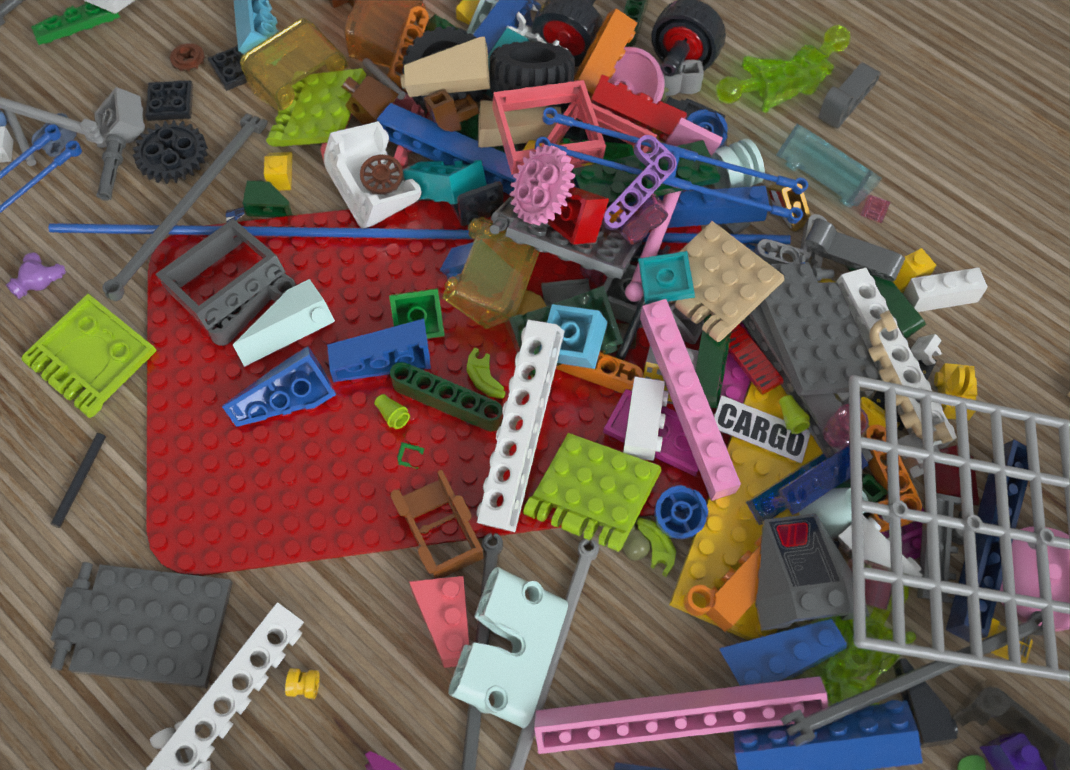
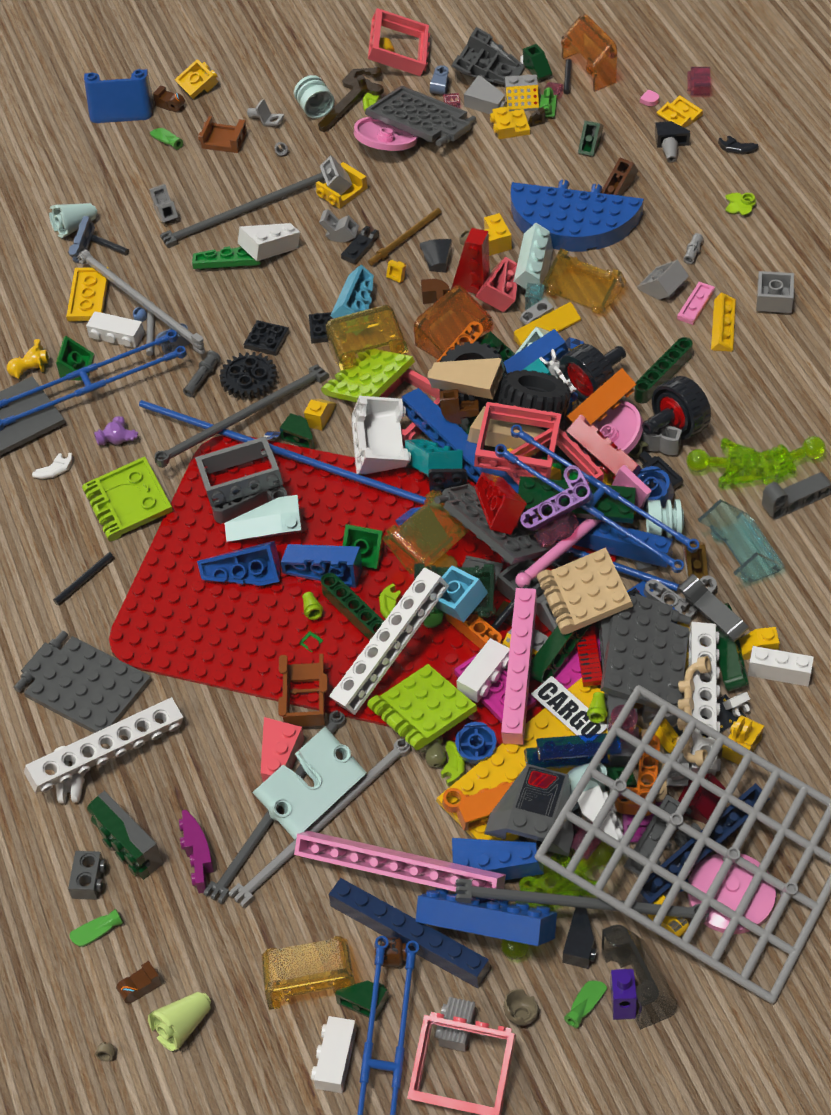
camera: 30 degrees right, 10 degrees down
light grey slope [94,87,145,148] -> none
copper gear [170,43,205,72] -> none
yellow wheel [285,668,320,699] -> none
reddish brown torso [341,76,399,125] -> none
copper wheel [360,154,403,195] -> none
light grey bar [363,58,405,100] -> none
bright pink gear [510,145,575,225] -> none
teal tile [638,251,695,305] -> none
clear pink tile [861,194,891,223] -> none

